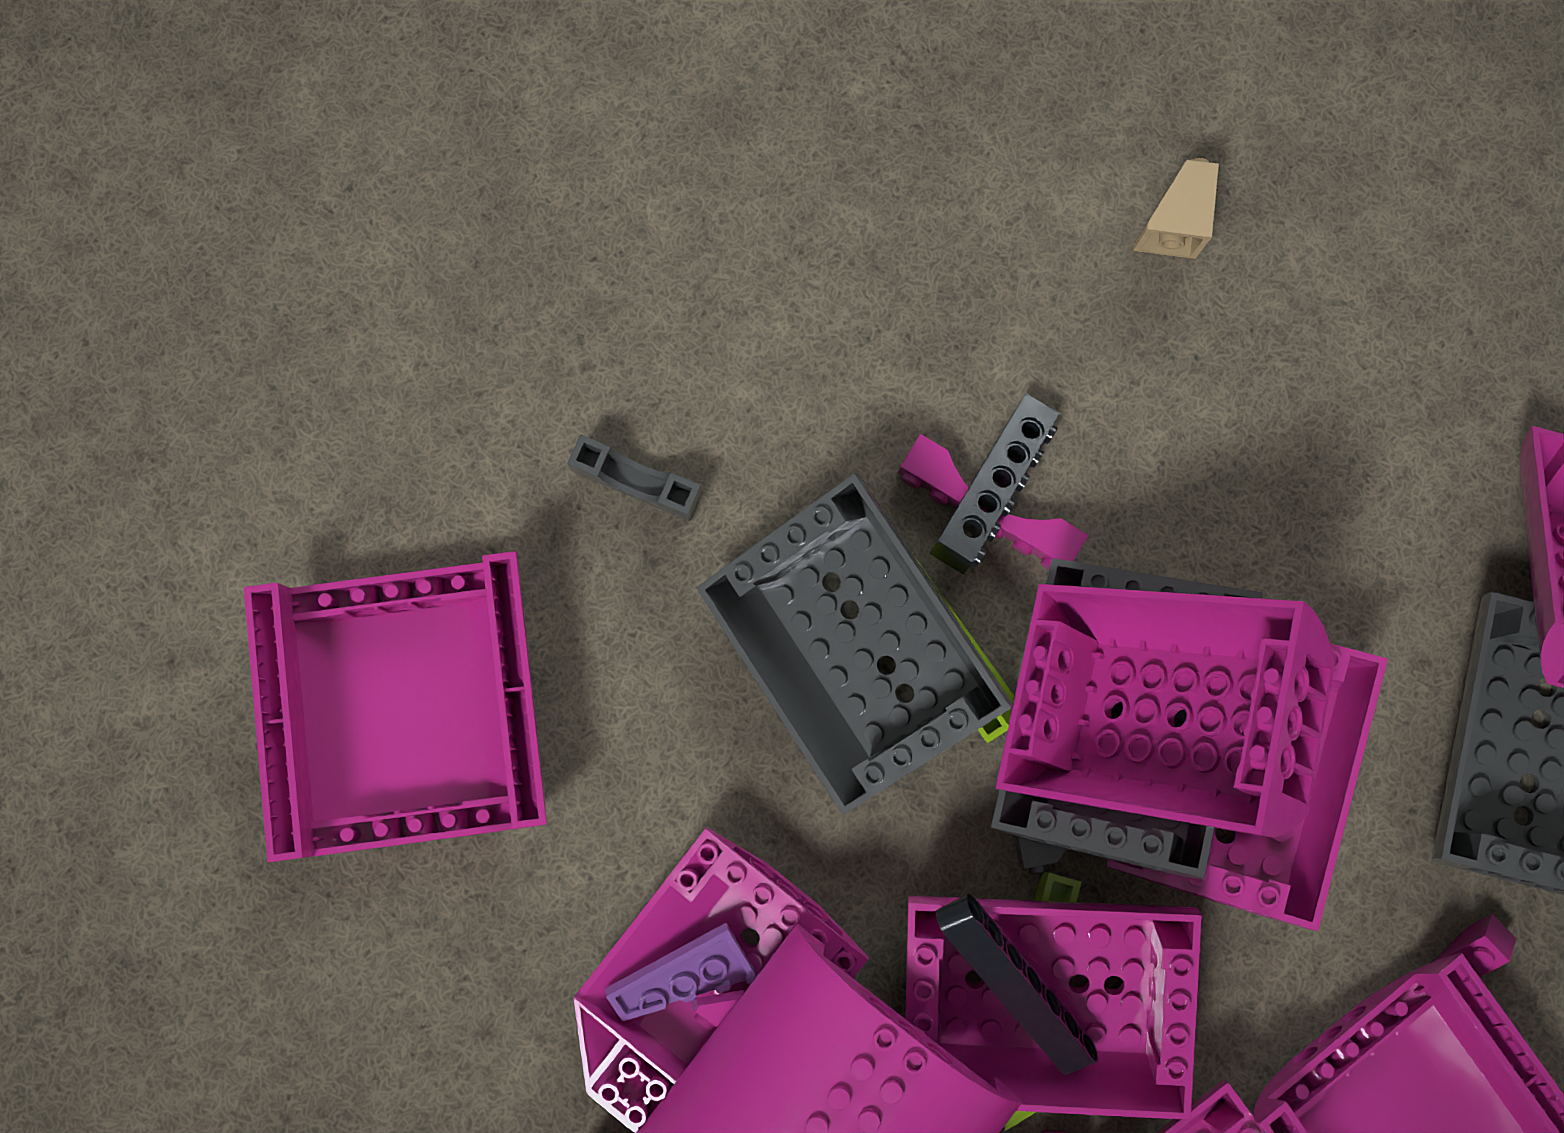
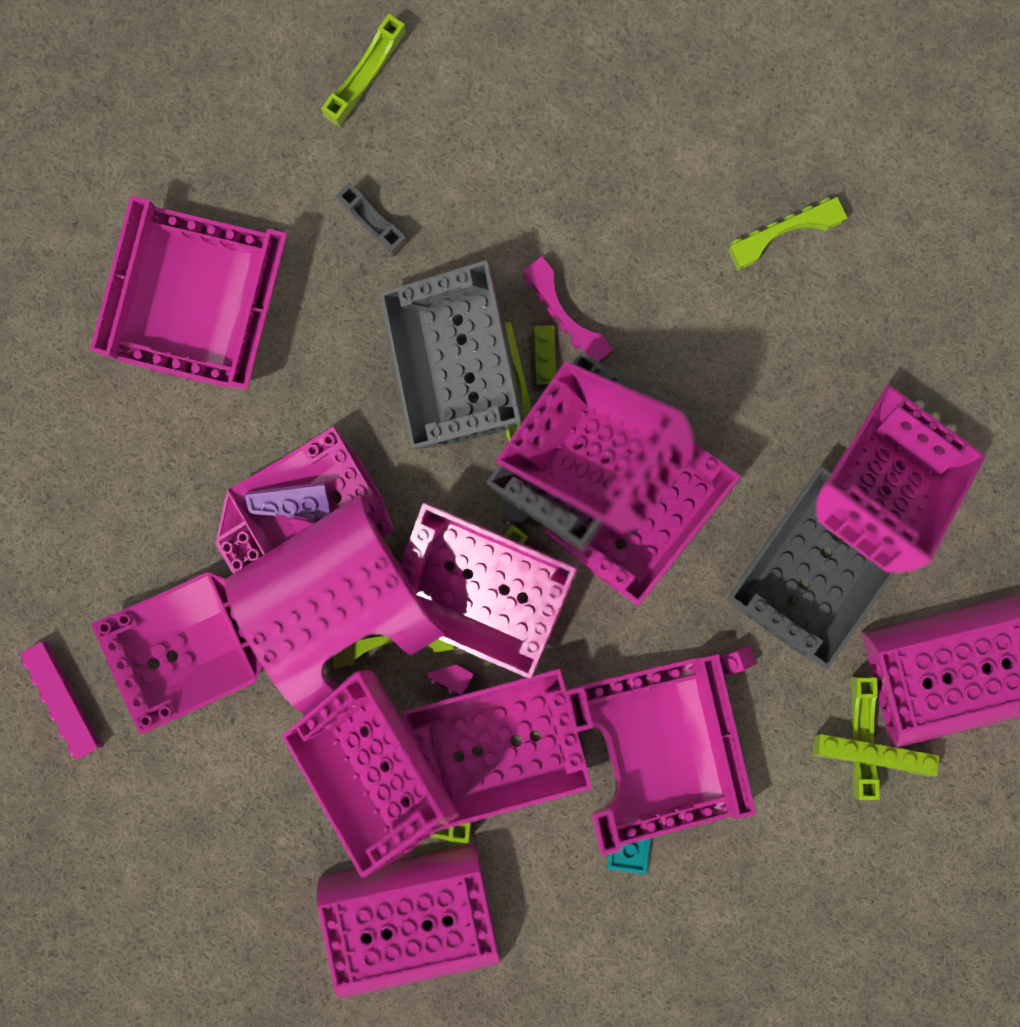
camera: 20 degrees right, 5 degrees up
black brick [929,393,1060,574] -> none
black beam [936,894,1098,1076] -> none
tan slope [1133,158,1219,259] -> none
none -> lime arch [321,13,406,127]
none -> lime plate [534,325,556,385]
none -> lime arch [728,197,847,271]

